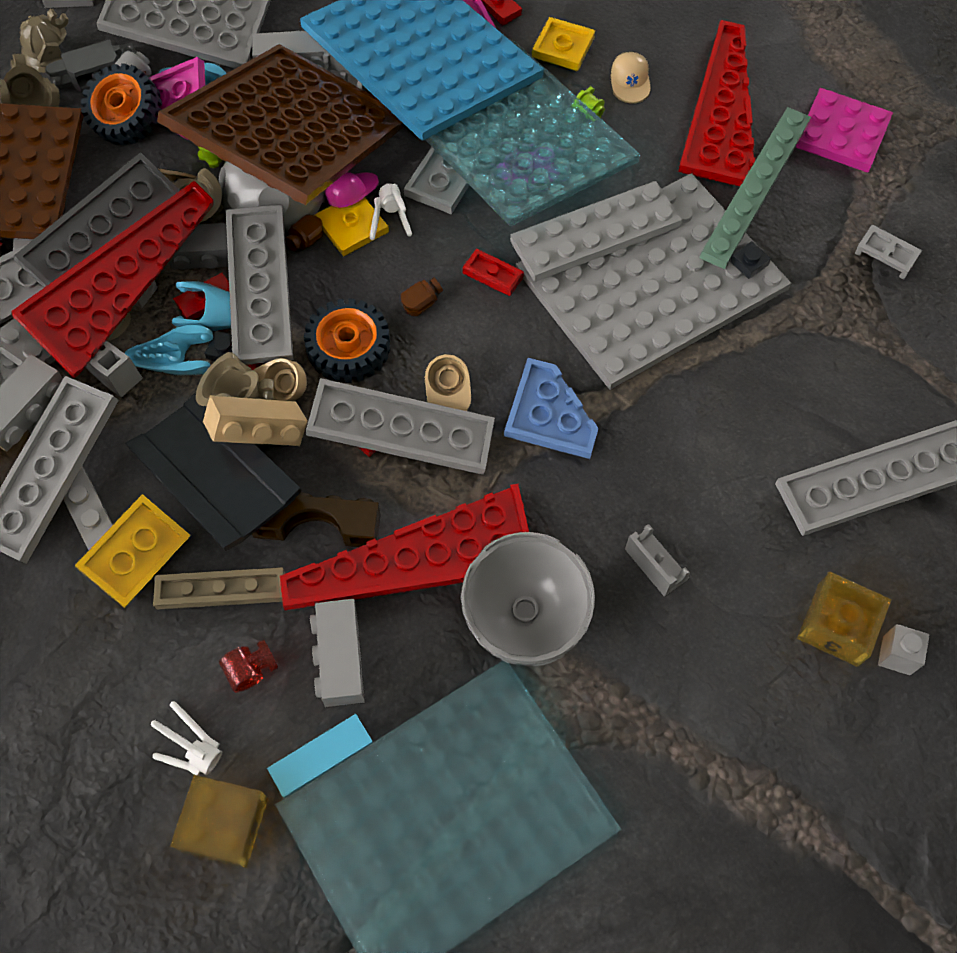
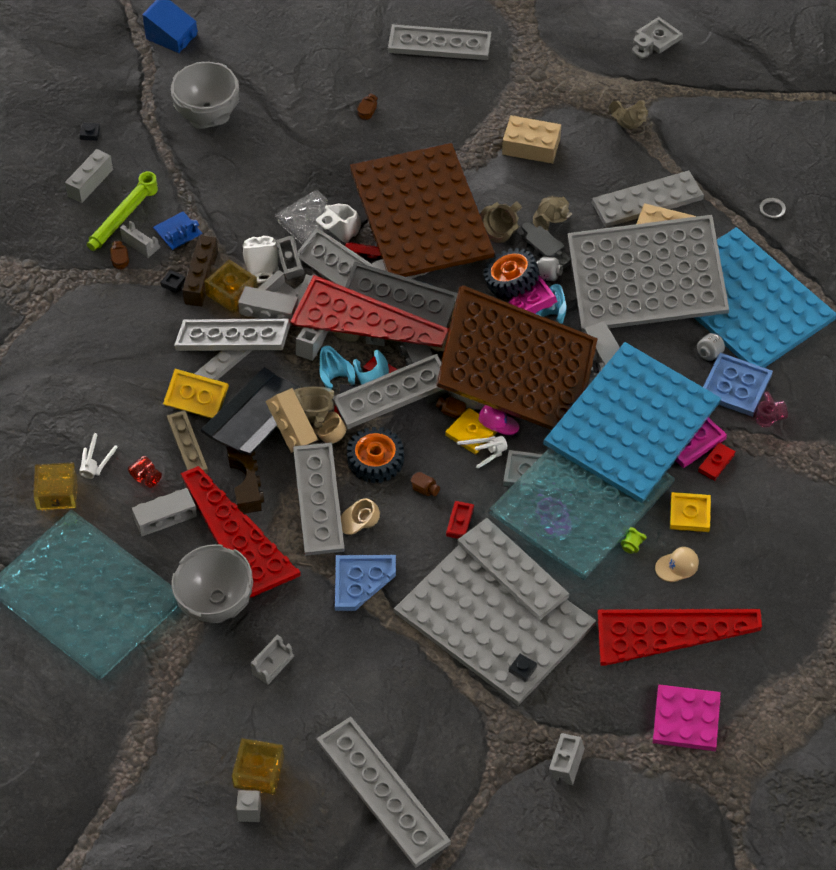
camera: 75 degrees right, 10 degrees down
medium azure tile [267,714,373,799] -> none
sand green plate [700,107,811,269] -> none

